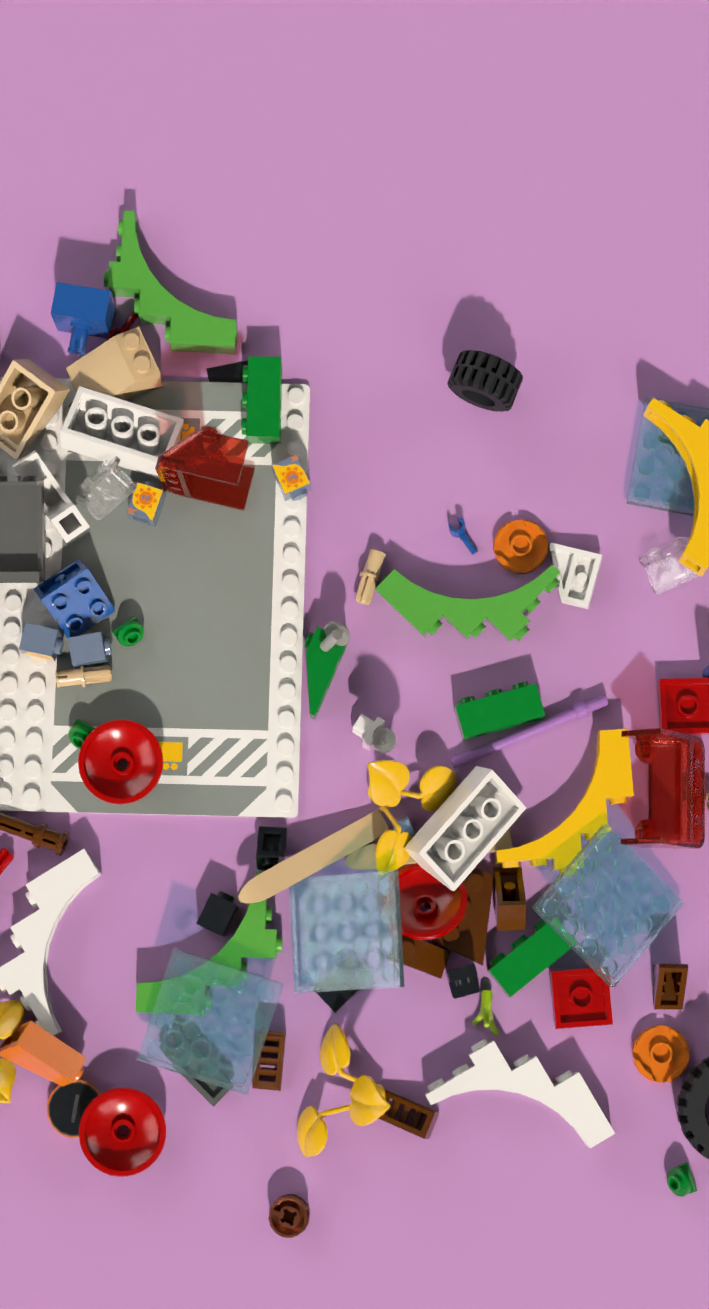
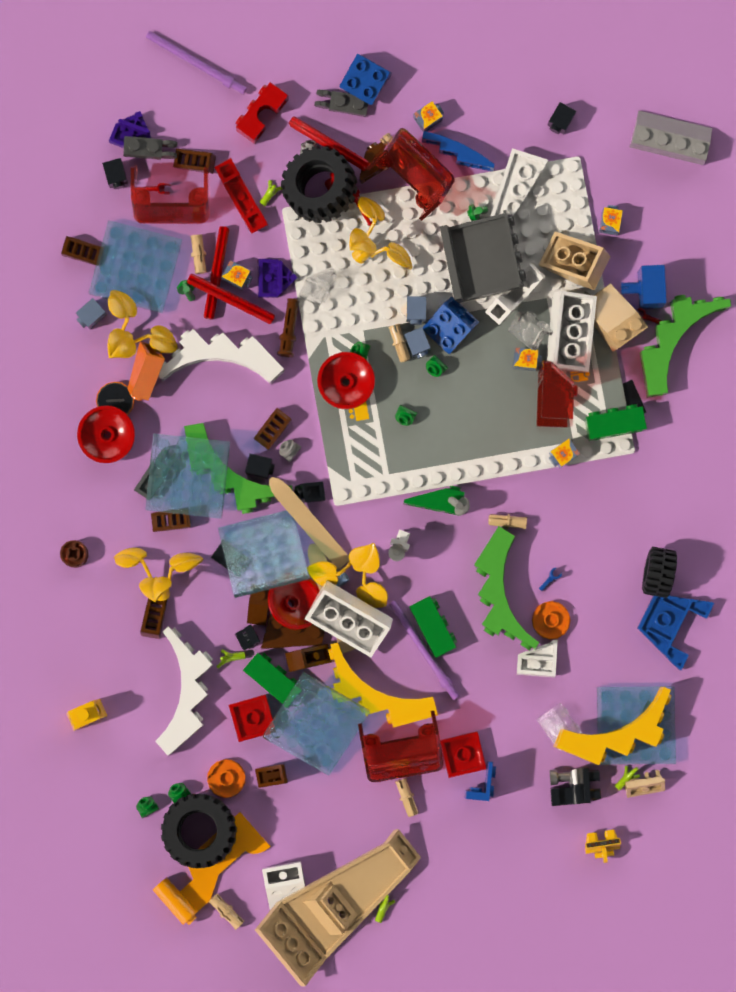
camera: 75 degrees right, 5 degrees up
none -> yellow torso [66,699,107,731]
none -> green plate [168,783,191,803]
none -> reddish brown slope [253,408,292,450]
none -> light grey plate [279,439,301,462]
none -> green plate [395,405,417,426]
none -> blue wing [637,596,714,671]

